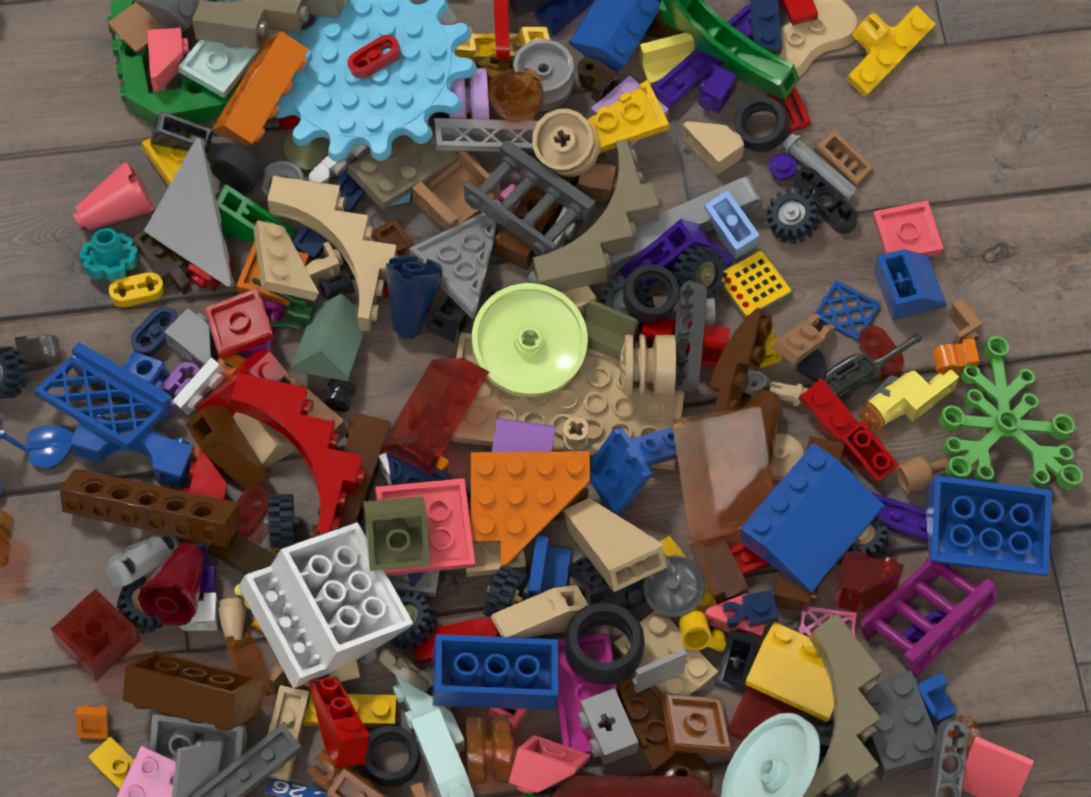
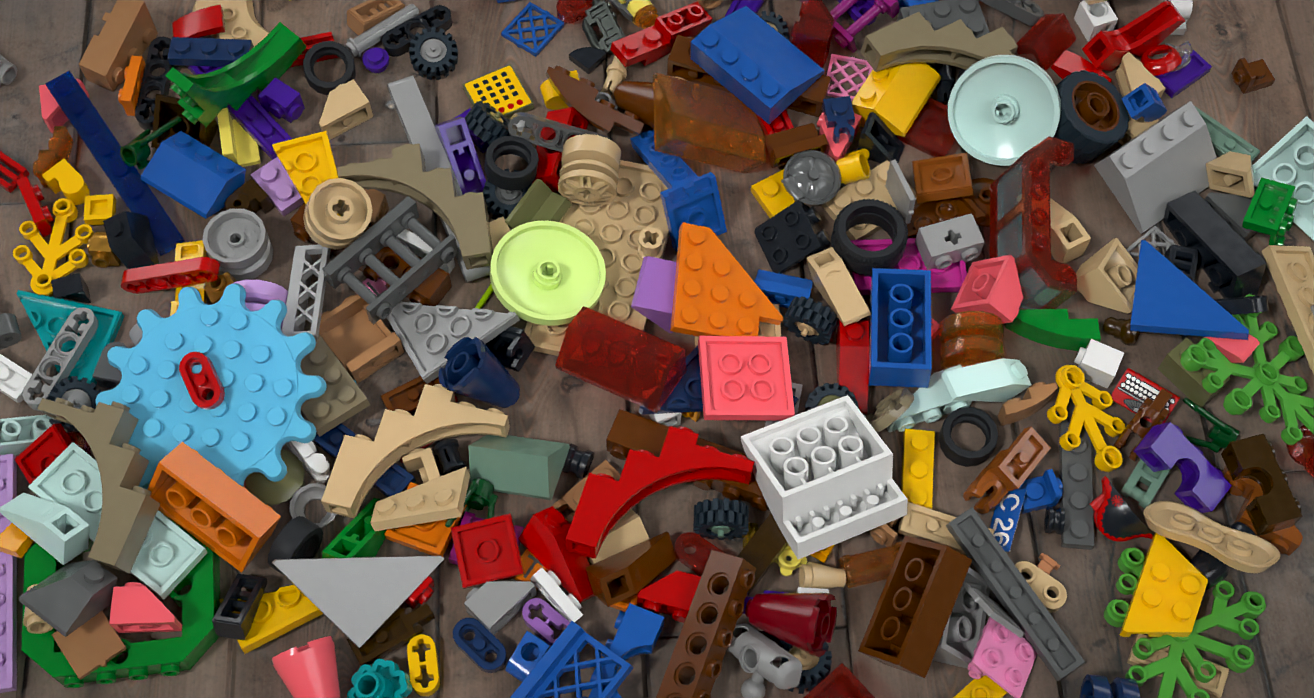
camera: 85 degrees left, 0 degrees up
red slope [308,676,370,768] -> none
olive slope [363,496,430,571] -> none
clear orange cylinder [487,68,544,122] -> none
tan slope [563,498,667,592] -> none
light blue slope [704,190,760,260] -> none
medium nougat hinge [772,313,835,365] -> none

